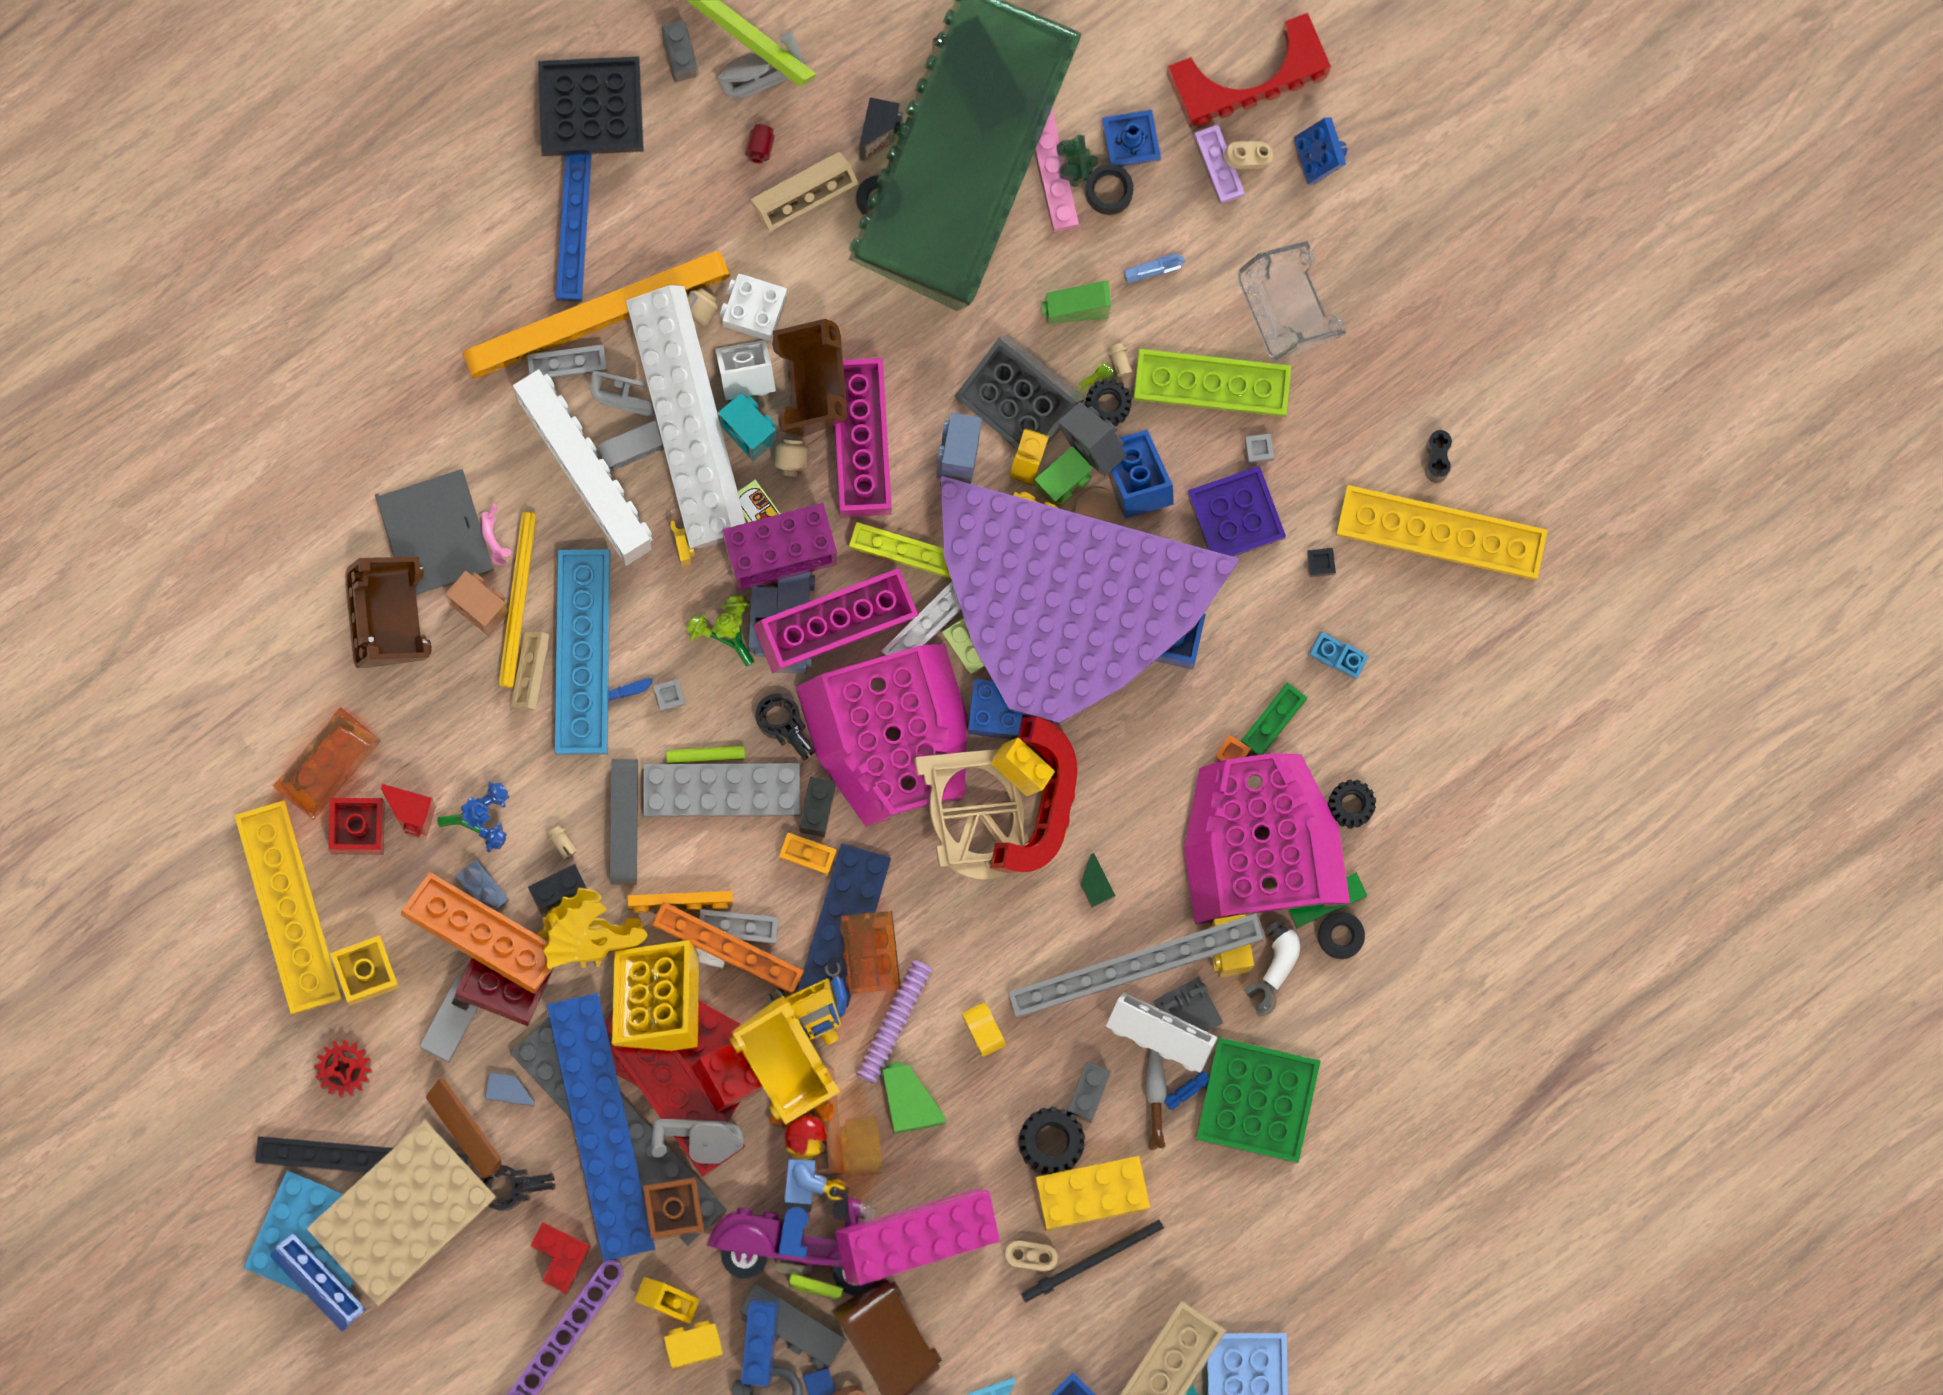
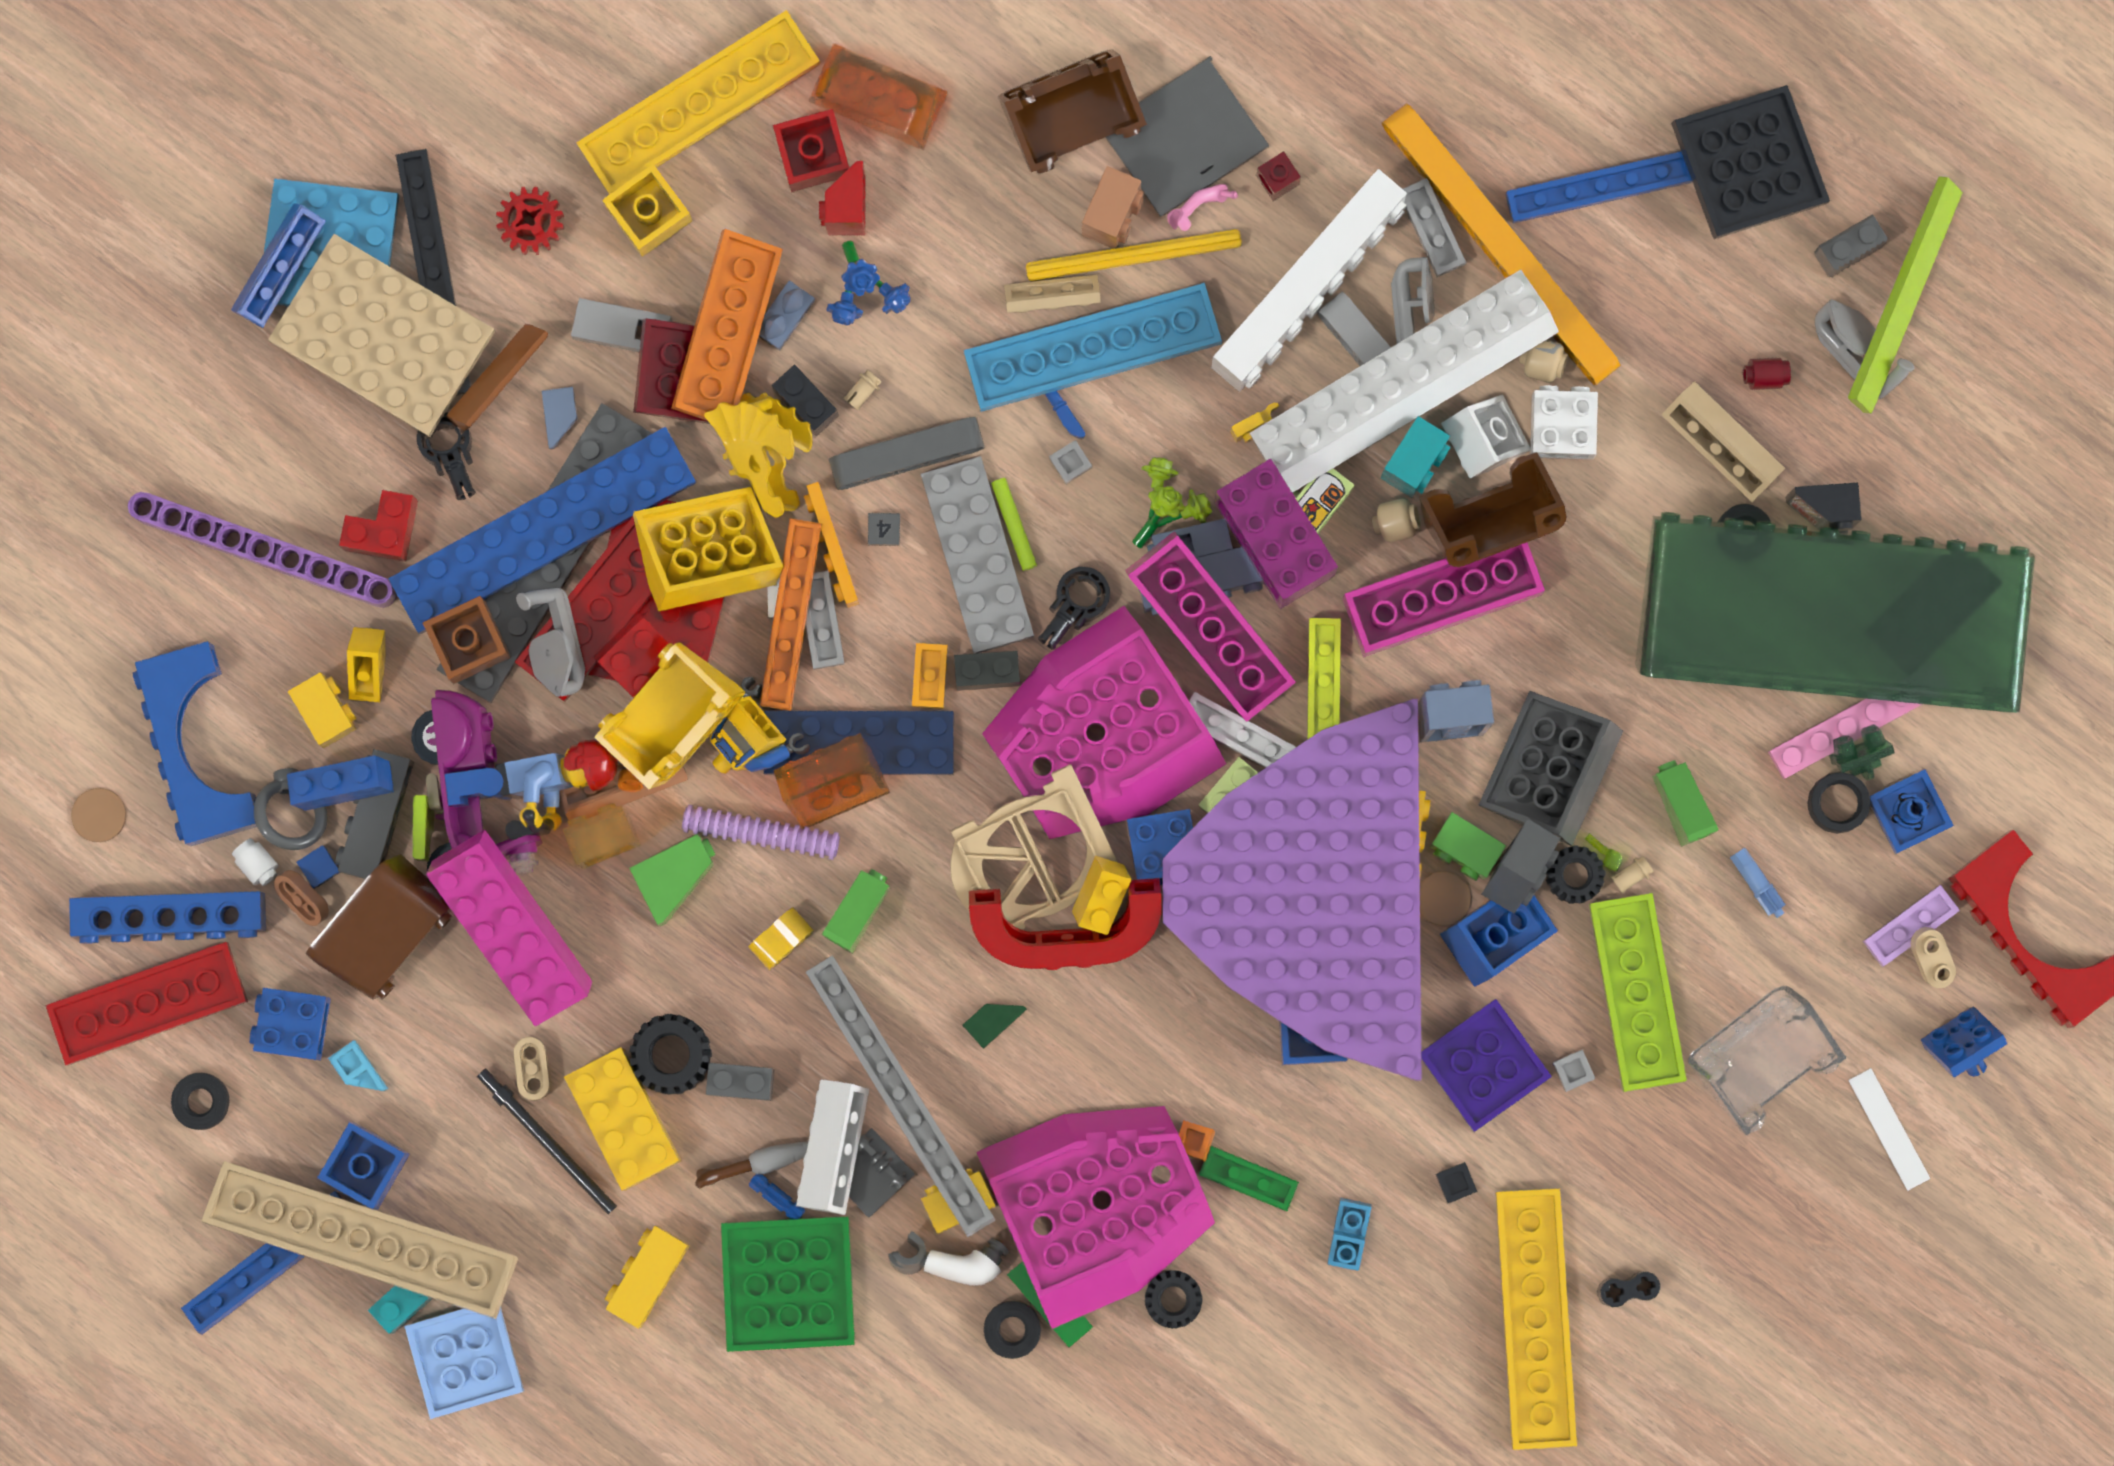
camera: 85 degrees right, 5 degrees up
yellow slope [1009,428,1049,485] -> none
none -> yellow brick [605,1226,690,1329]
none -> bright green slope [822,869,890,954]
none -> dark grey tile [868,513,900,546]
none -> dark red brick [1256,151,1301,201]
none -> white sticker [1848,1069,1930,1191]

